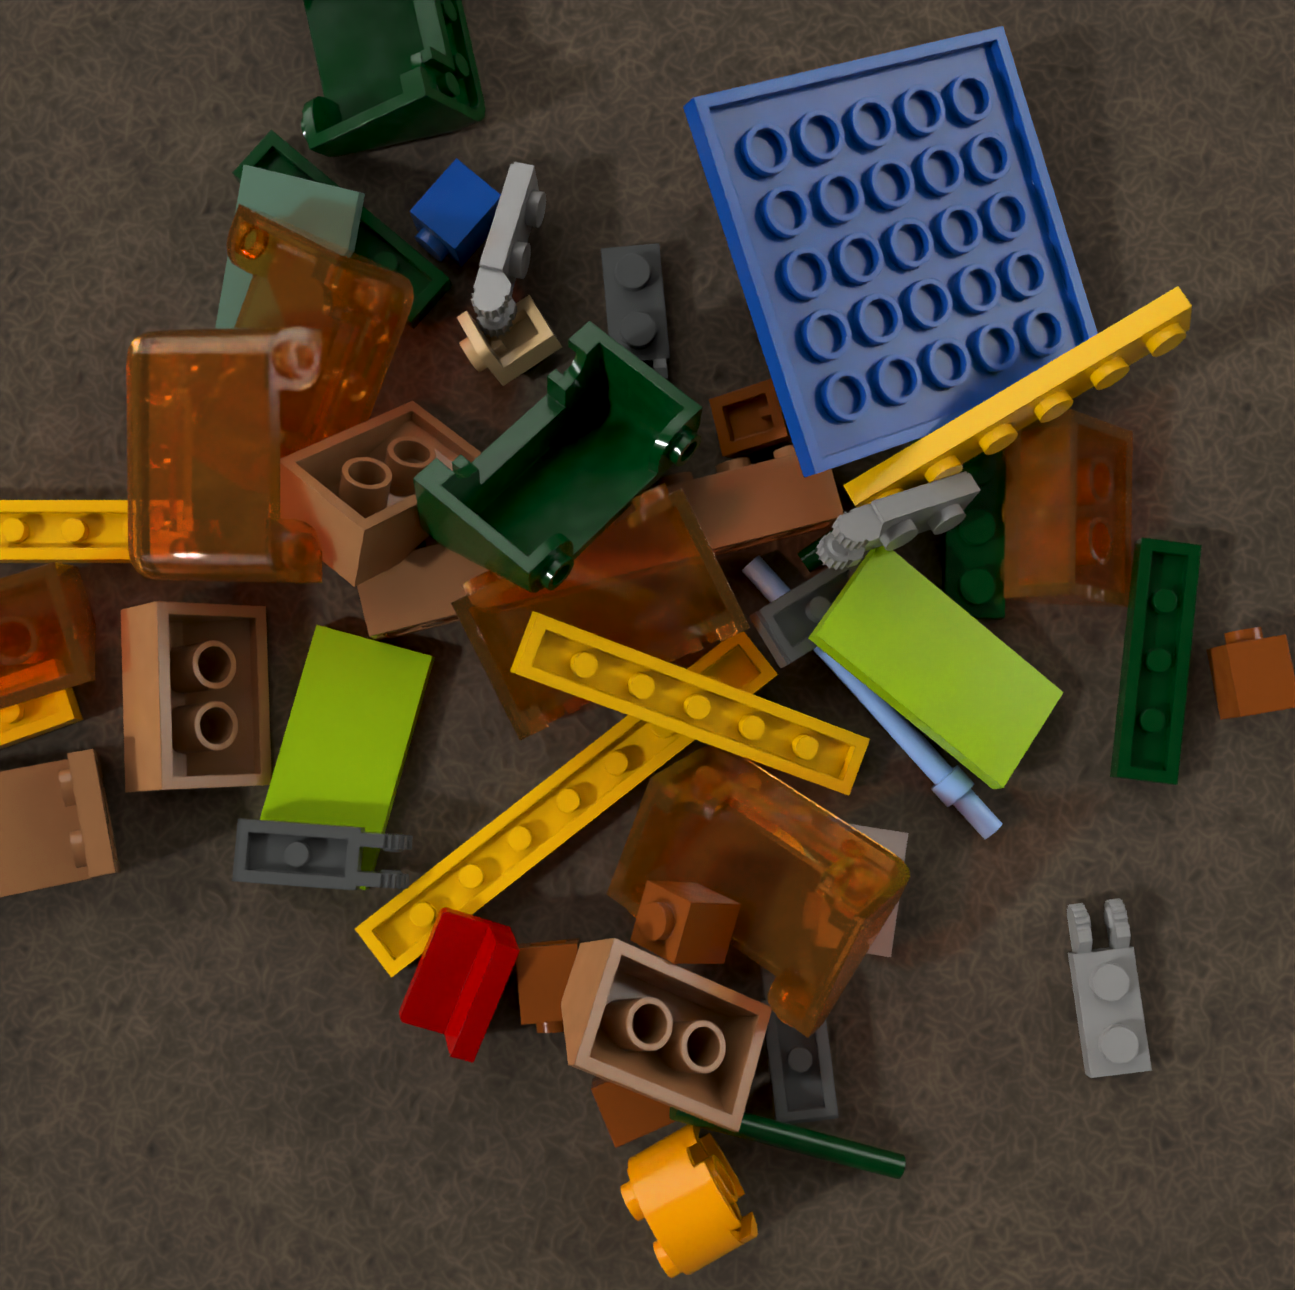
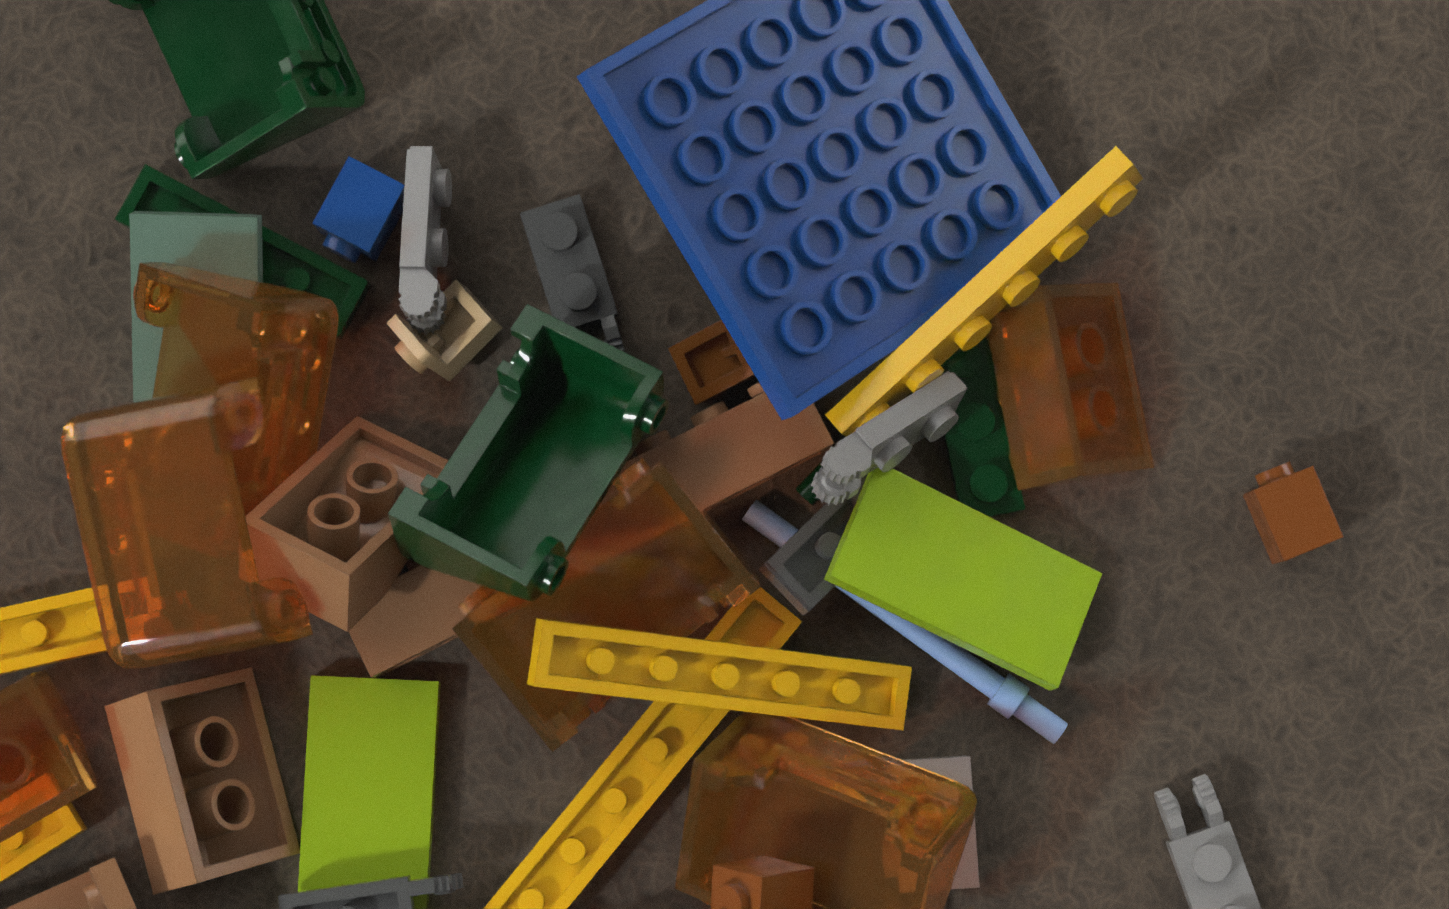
camera: 15 degrees left, 0 degrees up
dark green plate [1110,537,1202,785] -> none

